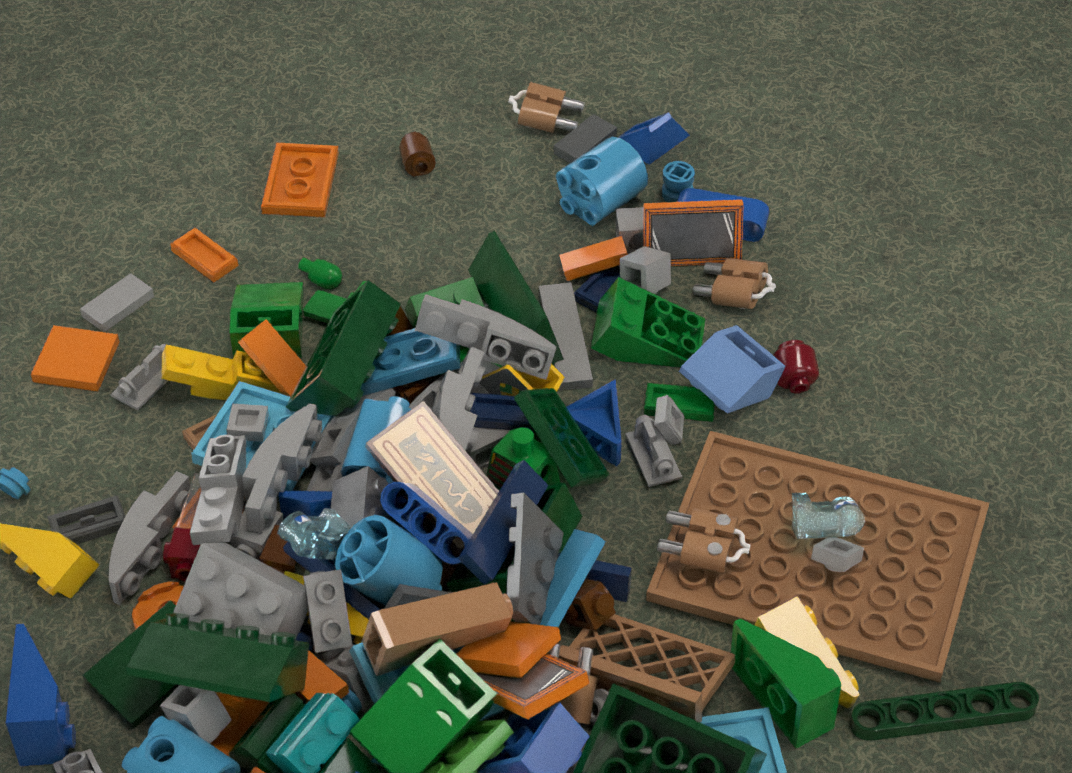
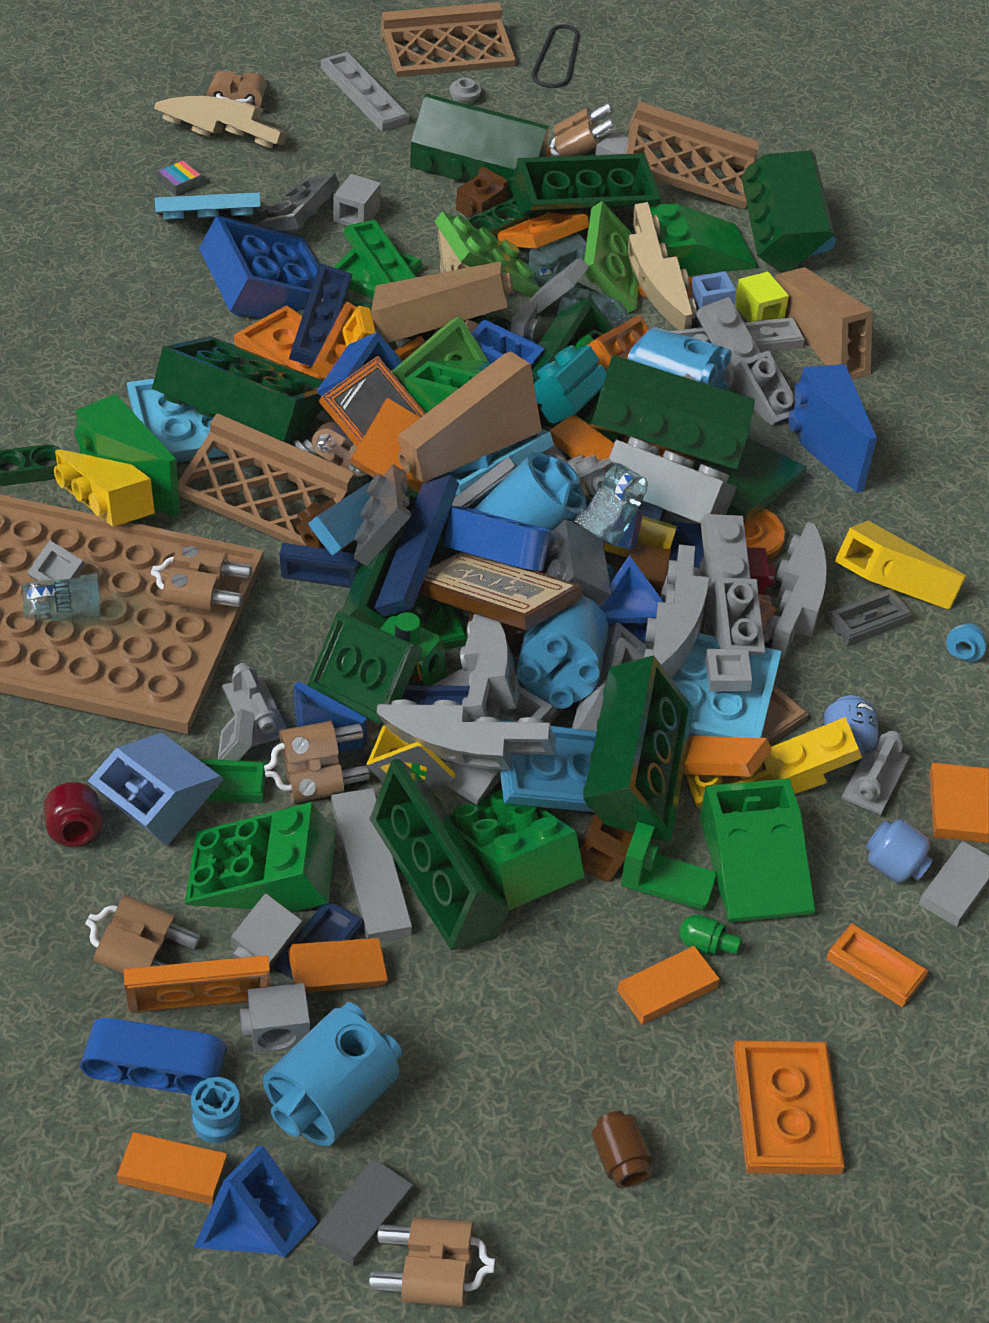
camera: 170 degrees right, 0 degrees up
none -> orange tile [117,1132,228,1205]
none -> medium nougat piece [264,721,370,803]
none -> orange tile [617,946,720,1025]
none -> medium blue head [824,695,878,756]
none -> medium blue head [865,819,933,883]

